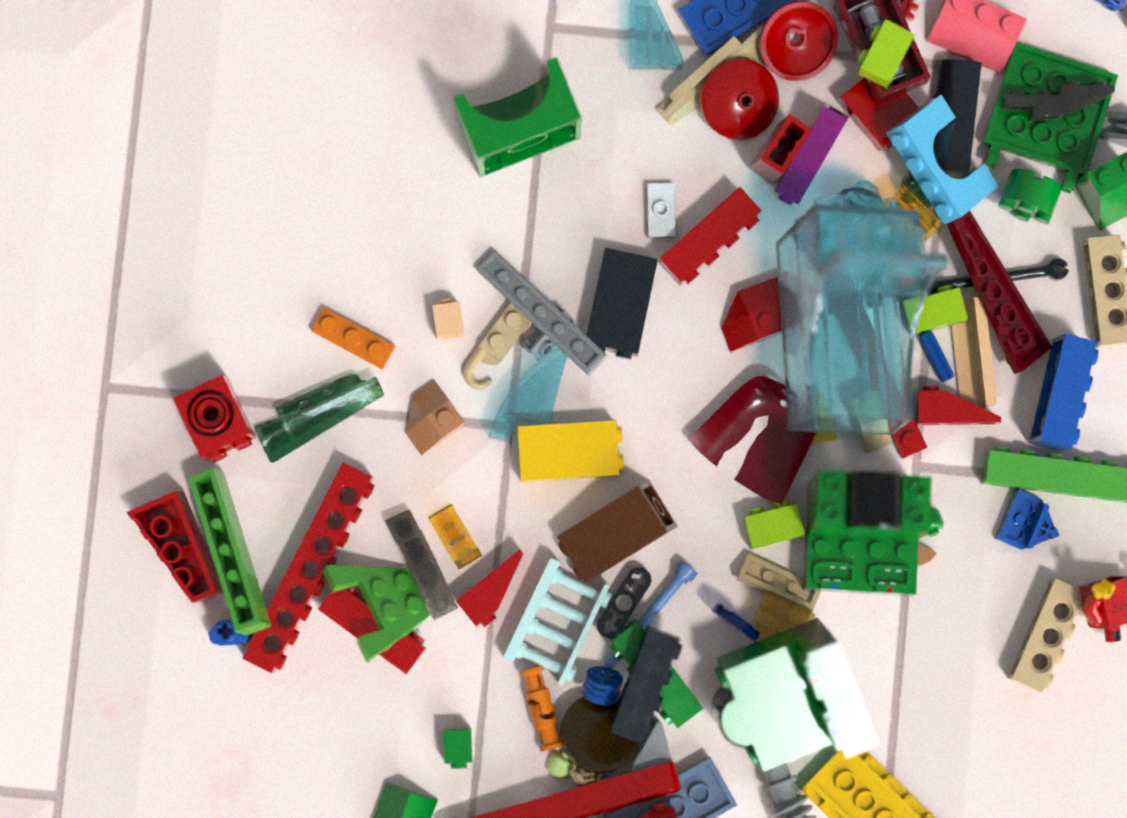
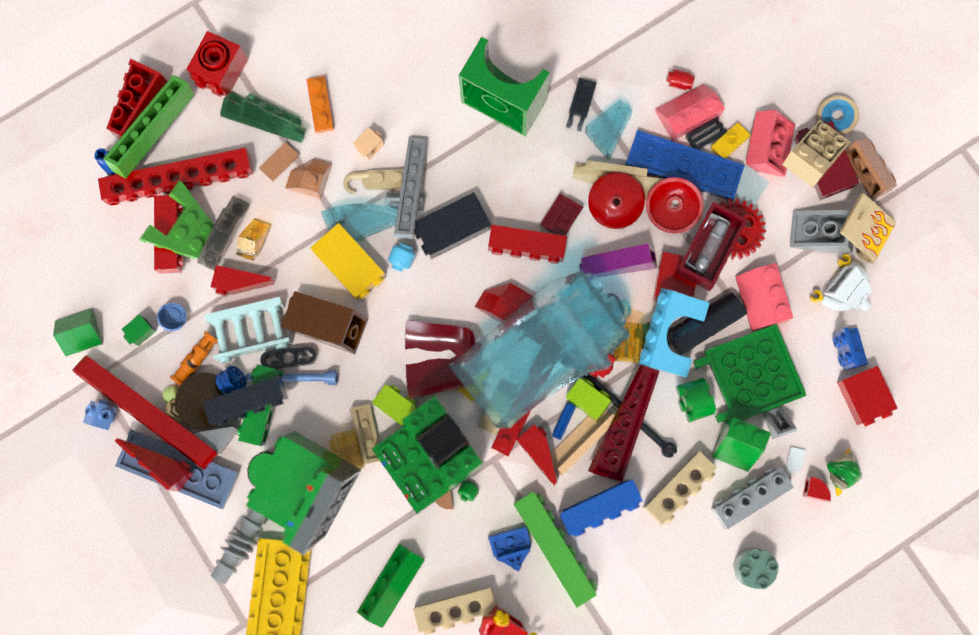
camera: 60 degrees right, 5 degrees down
white plate [647,183,676,238] -> none
clear blue tile [711,602,761,642] -> none
red brick [748,114,813,183] -> none
lime brick [857,19,915,88] -> none
clear smoke slope [1001,81,1115,122] -> none
none -> medium blue hair [157,302,187,332]
none -> nougat tile [259,142,299,182]
none -> green panel [357,544,424,628]
none -> medium azure head [388,242,416,272]
none -> dark red plate [540,193,583,236]
none -> black hinge [566,78,597,132]

